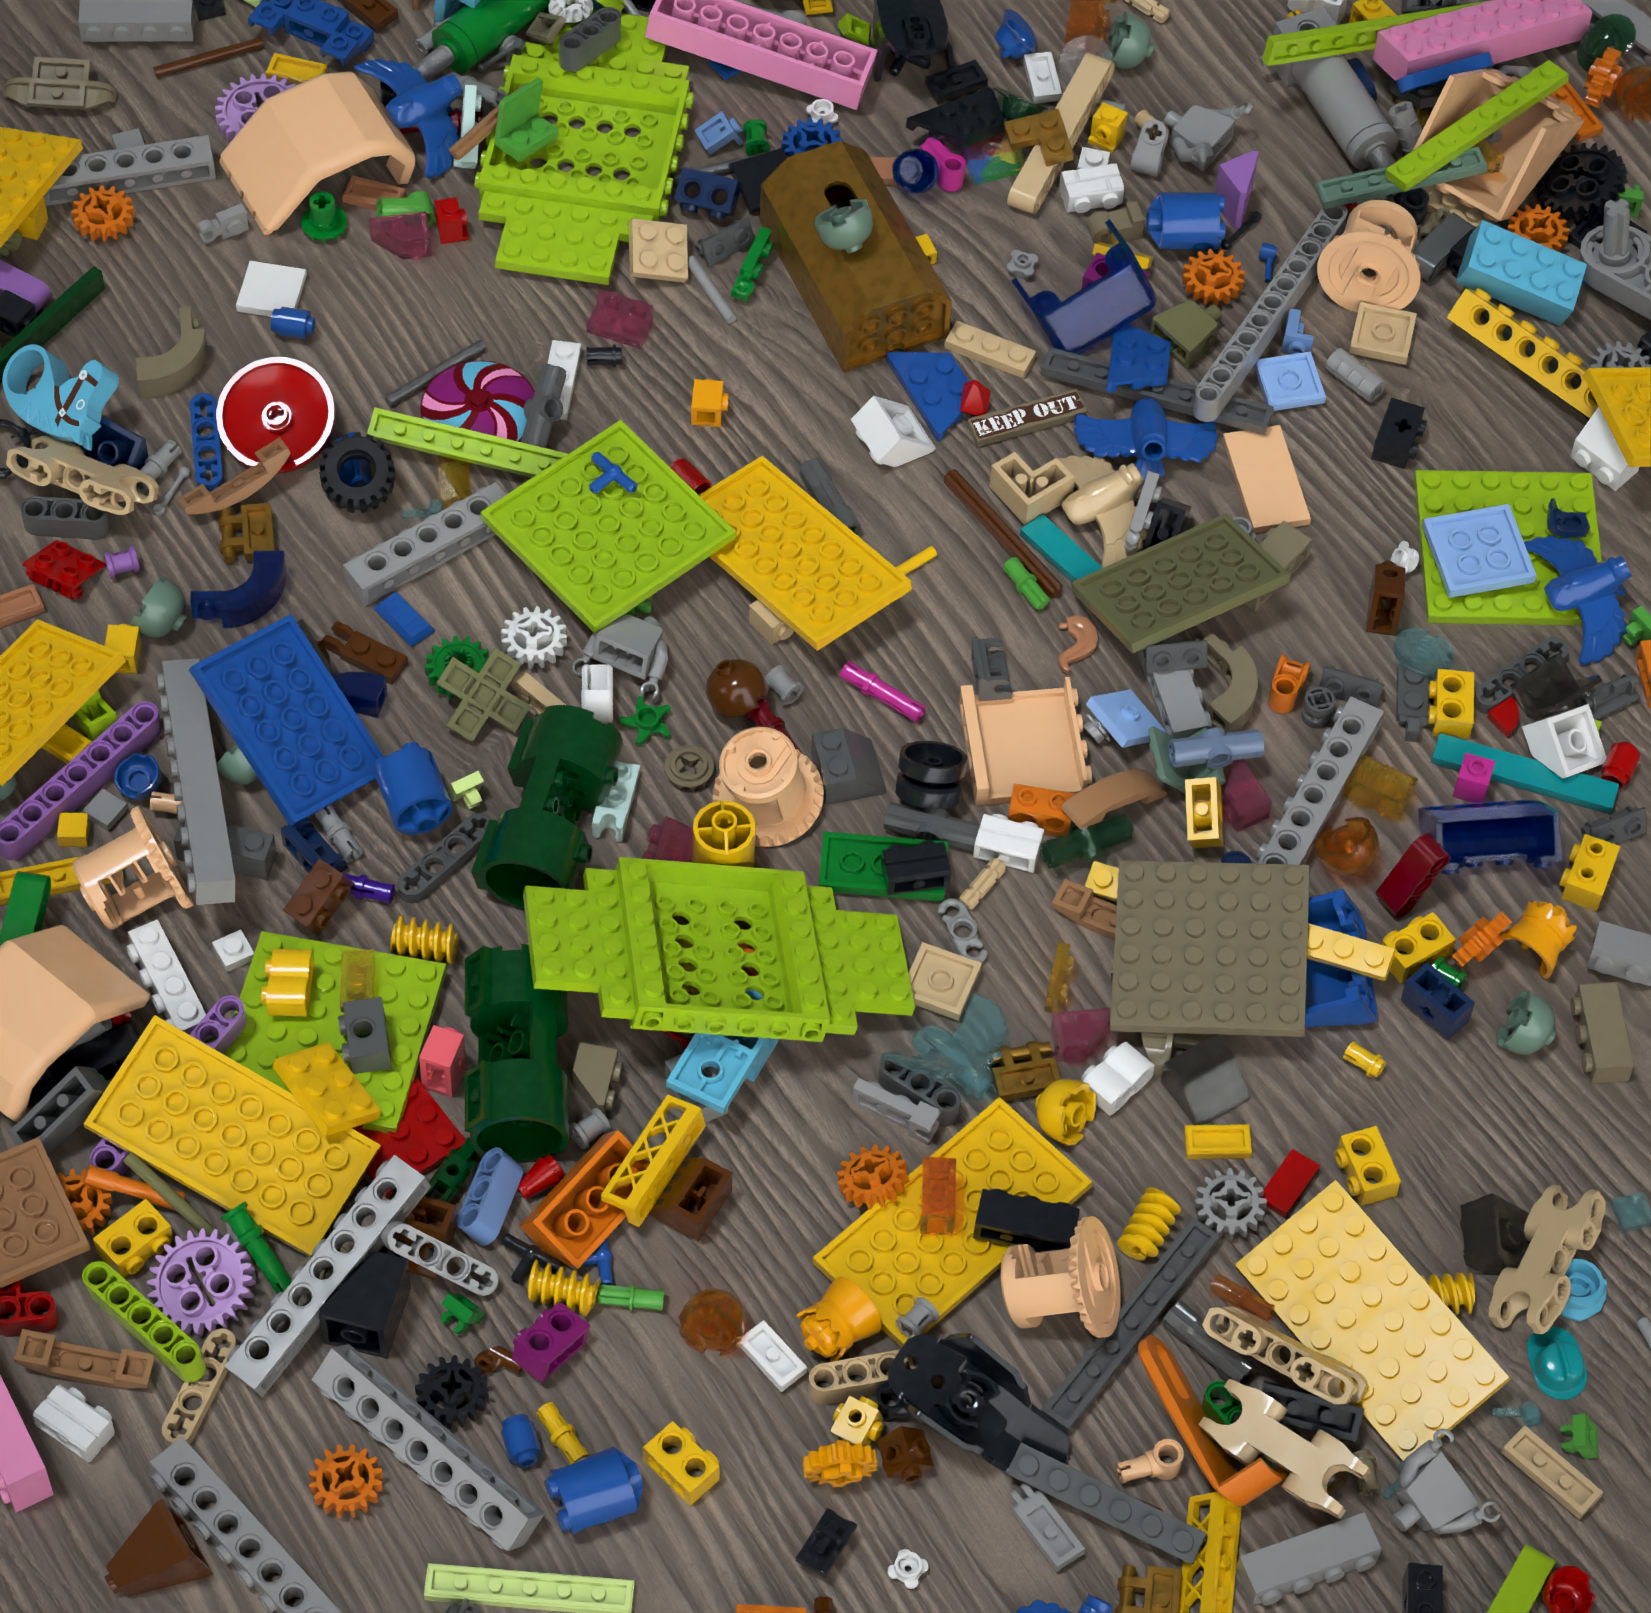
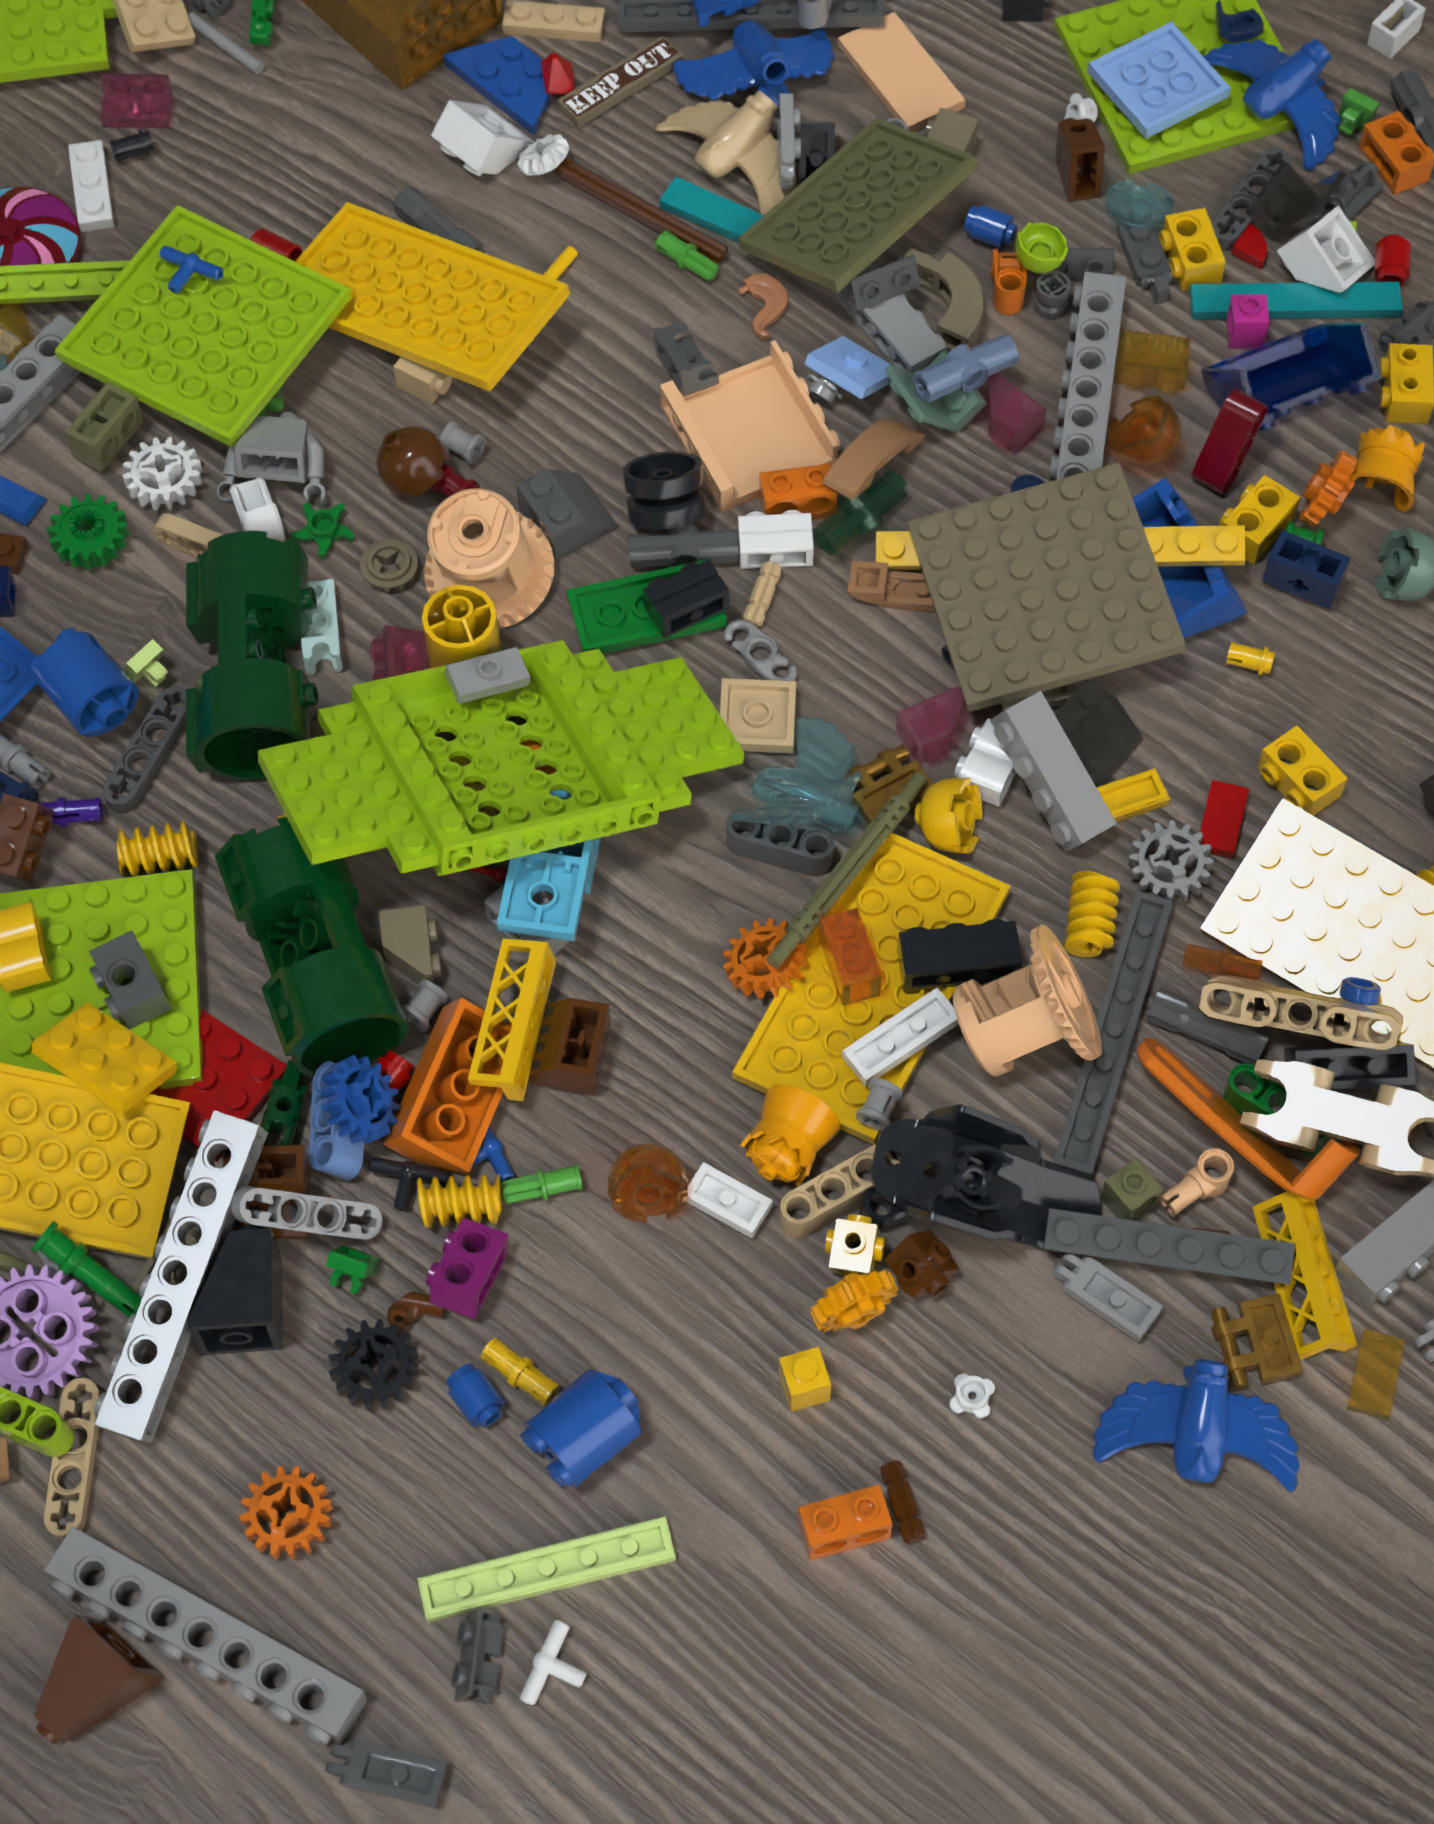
camera: 15 degrees left, 5 degrees up
light grey brick [312,1344,545,1551] -> none
clear yellow plate [340,950,375,1012] -> none
coral brick [419,1025,467,1098] -> none
olive plate [436,647,531,743] -> none
dark grey piece [521,364,567,448] -> none
yellow brick [643,1421,720,1506] -> none
light orange brick [691,379,729,427] -> none
black hips [796,1508,857,1578] -> none
dark pink pin [839,661,927,723] -> none
light grey plate [852,1078,941,1144] -> none
tan brick [989,452,1075,525] -> none
clear yellow plate [1044,942,1075,1014] -> none
yellow brick [1185,777,1224,848] -> none
none -> olive brick [65,382,144,472]
none -> blue gear [319,1055,400,1144]
none -> light grey plate [445,647,530,704]
none -> white gear [517,134,569,176]
none -> olive axle [767,772,927,968]
none -> yellow brick [779,1347,831,1412]
none -> white plate [842,988,959,1087]
none -> blue brick [964,205,1018,249]
none -> light grey brick [990,691,1117,853]
none -> lime hair [1015,222,1068,274]
none -> olive brick [1100,1158,1163,1221]
none -> blue tile [1339,977,1381,1005]

